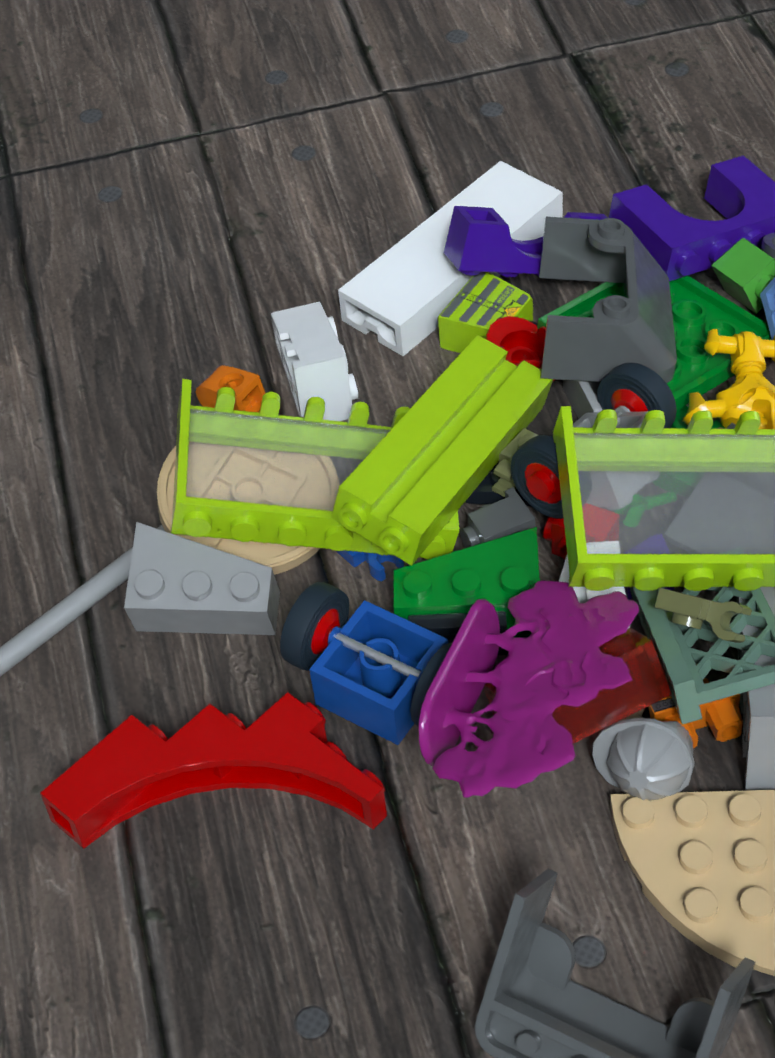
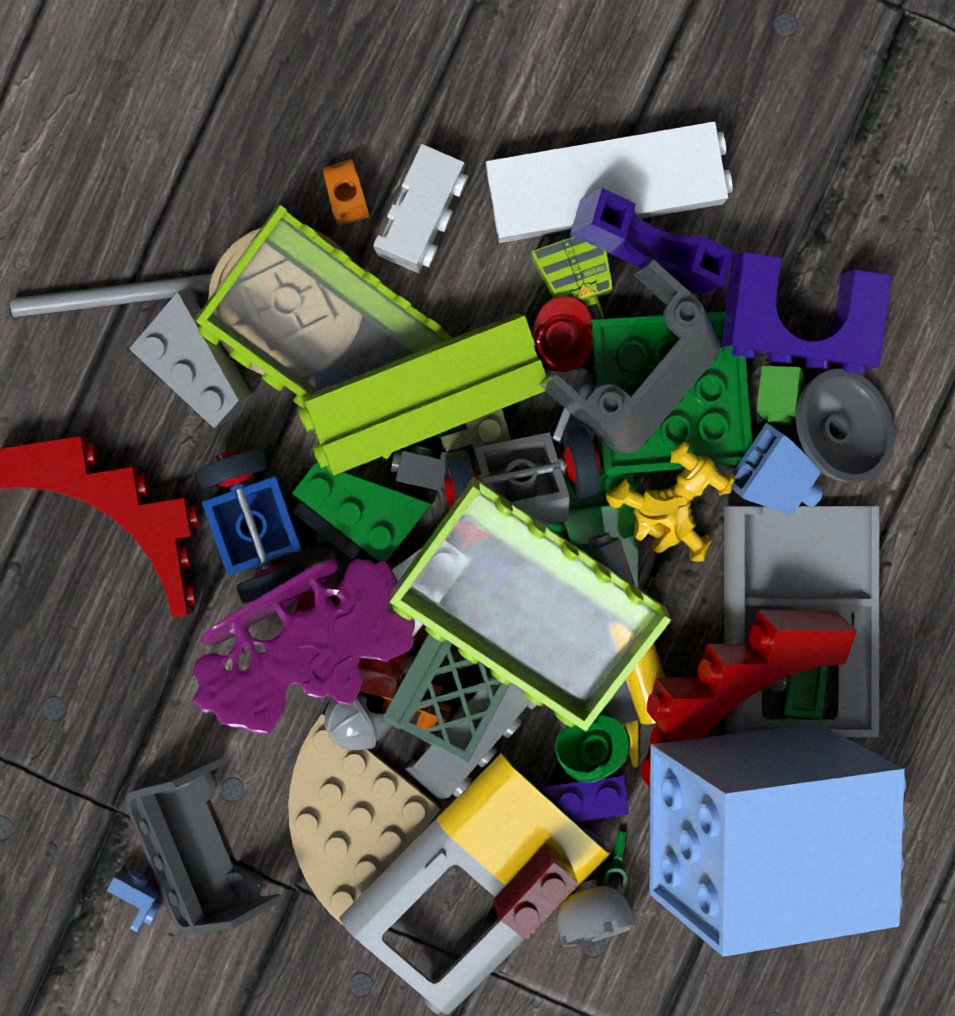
camera: 40 degrees right, 40 degrees up
olive plate [655,588,752,643] -> none

